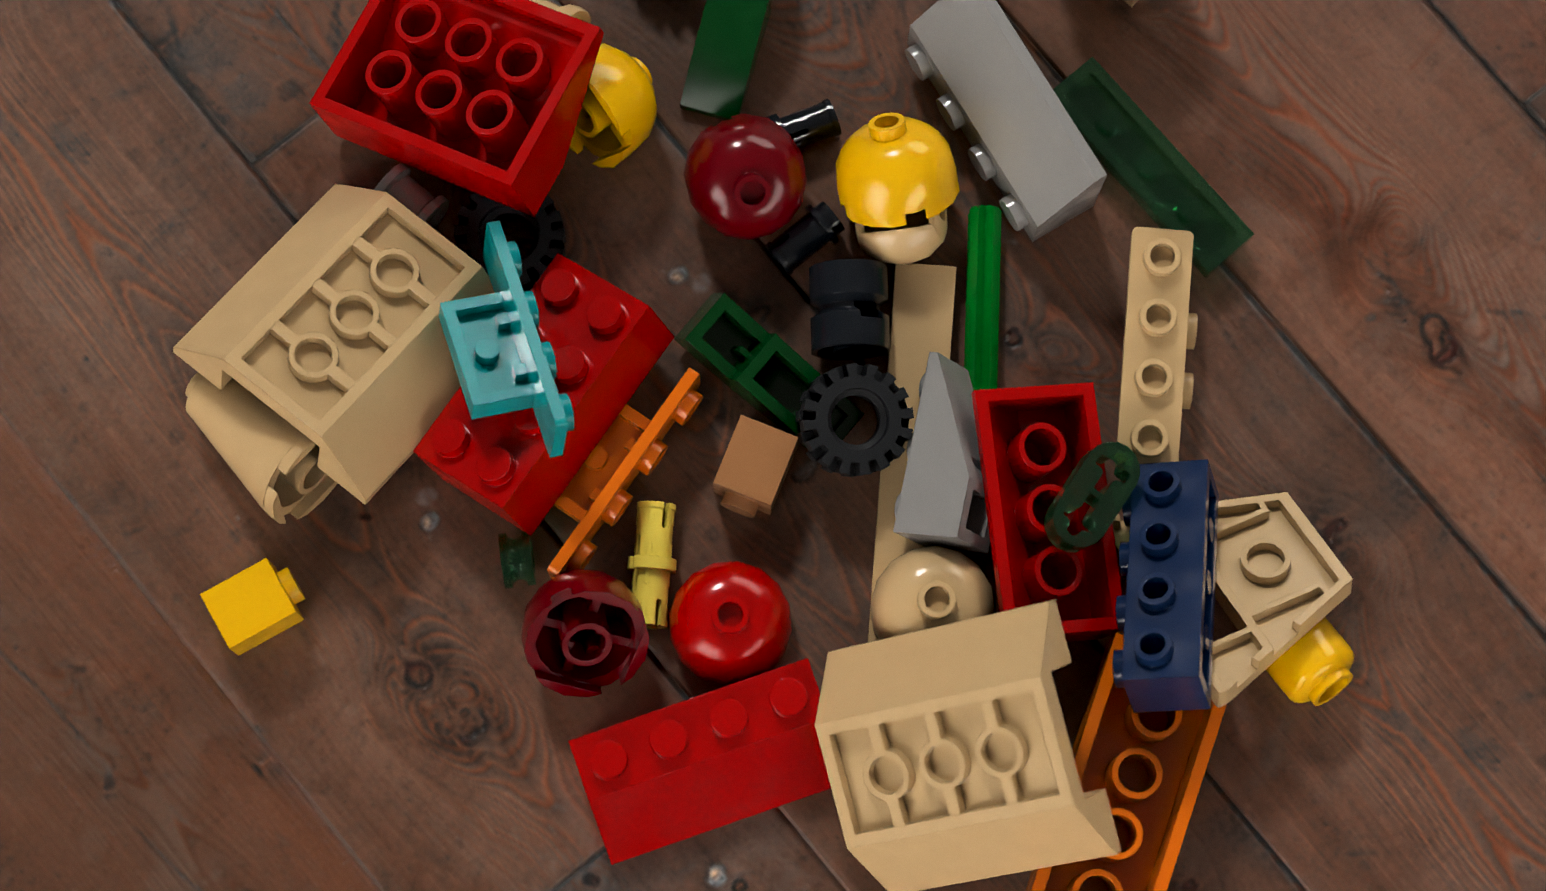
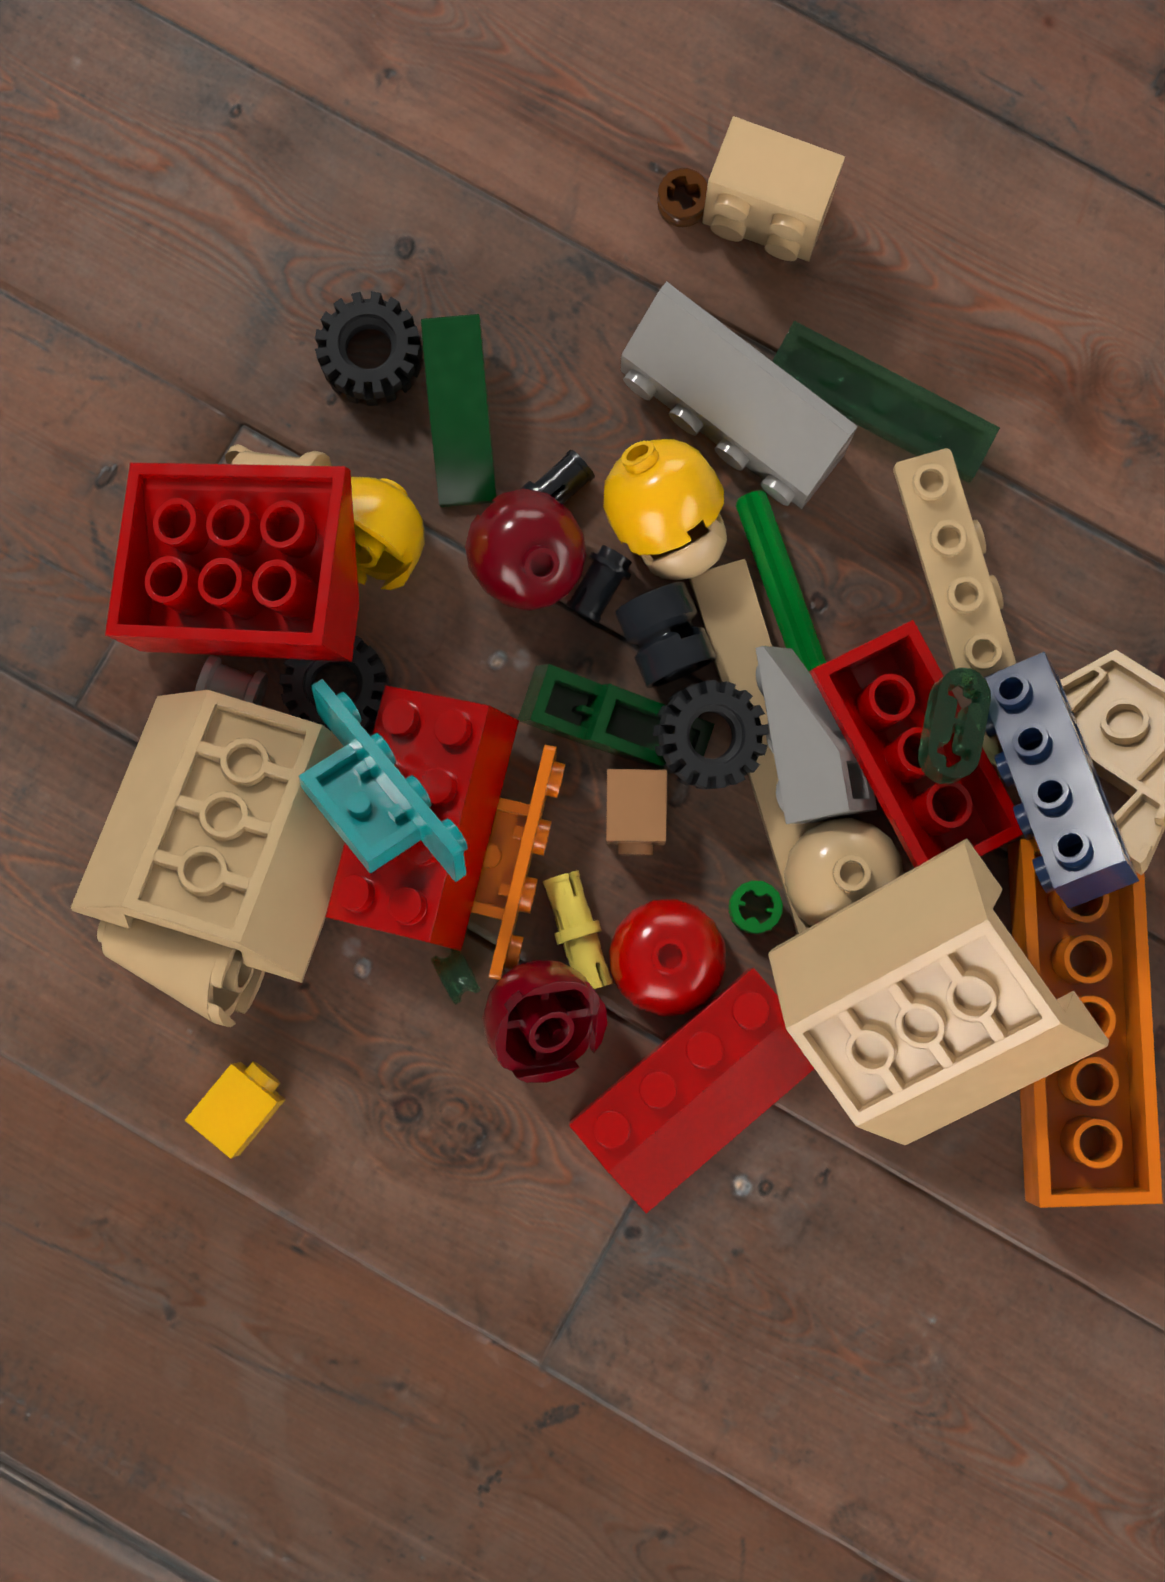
camera: 15 degrees left, 5 degrees up
none -> green bush [728,880,783,934]

